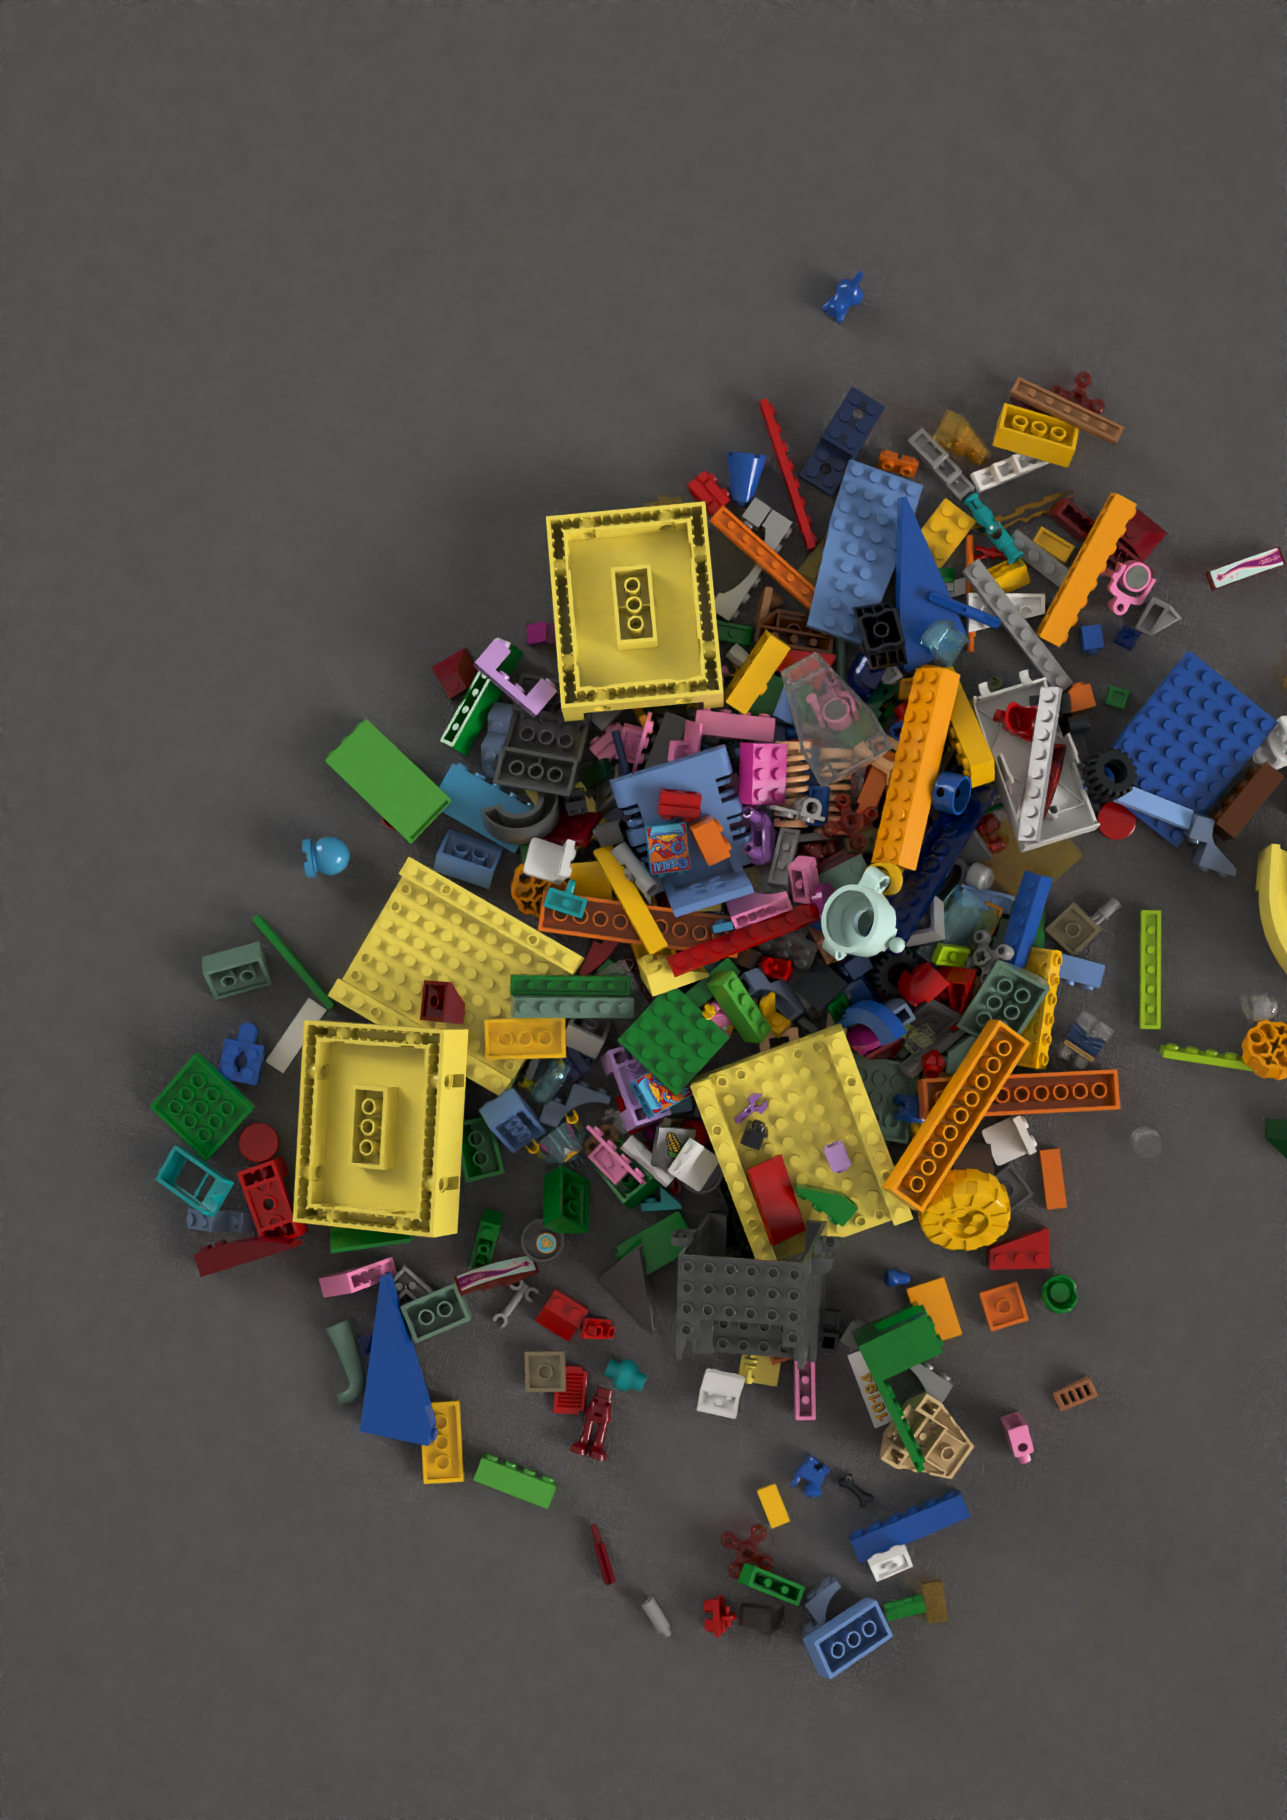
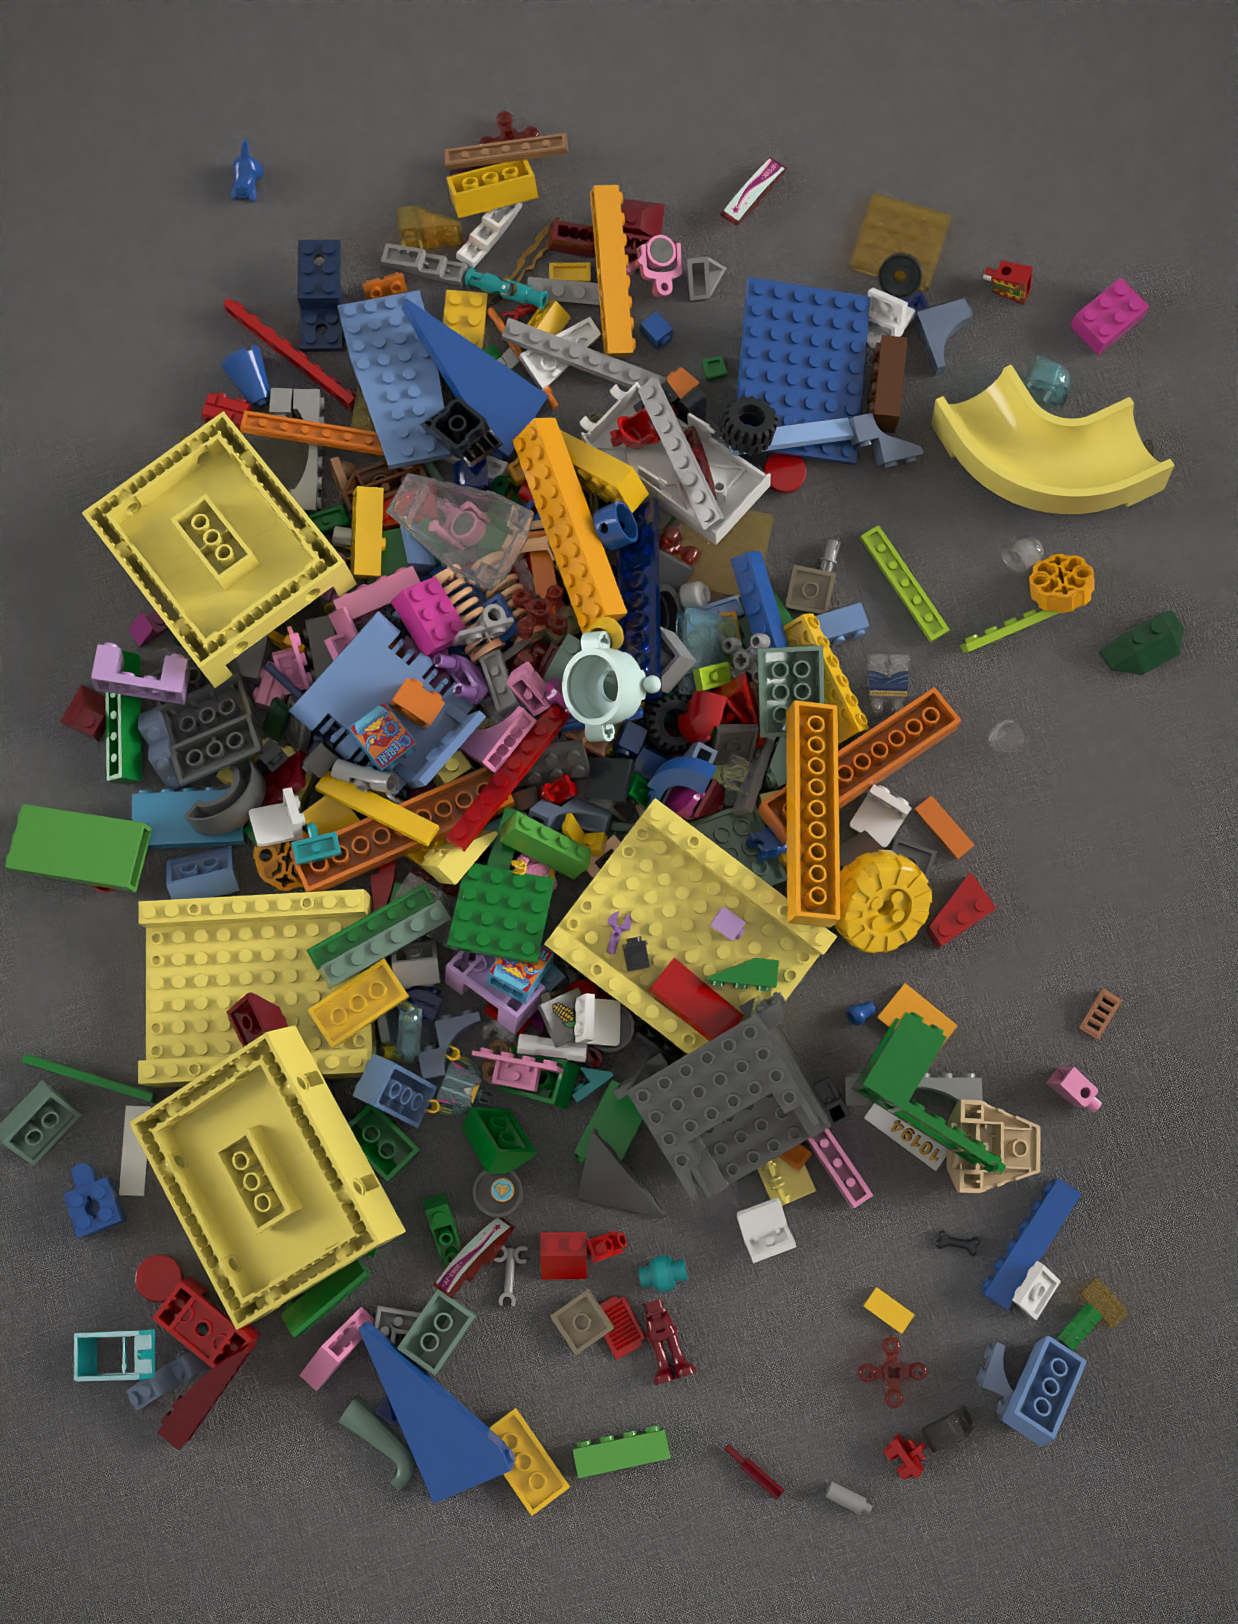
camera: 30 degrees left, 10 degrees down
green plate [150,1052,256,1162] -> none
dark azure tile [302,836,350,878] -> none
red brick [657,788,702,822] -> none
dark azure plate [711,918,734,934] -> none
green brick [738,1563,805,1606] -> none
blue animal [790,1454,831,1498] -> none
clear light blue brick [919,620,970,667] -> none
red rock [921,1049,946,1078] -> none
blue axle [928,592,1001,628] -> none
orange plate [978,1281,1029,1332] -> none
green piece [1040,1274,1078,1314] -> none
clear blue tile [1113,624,1141,651] -> none

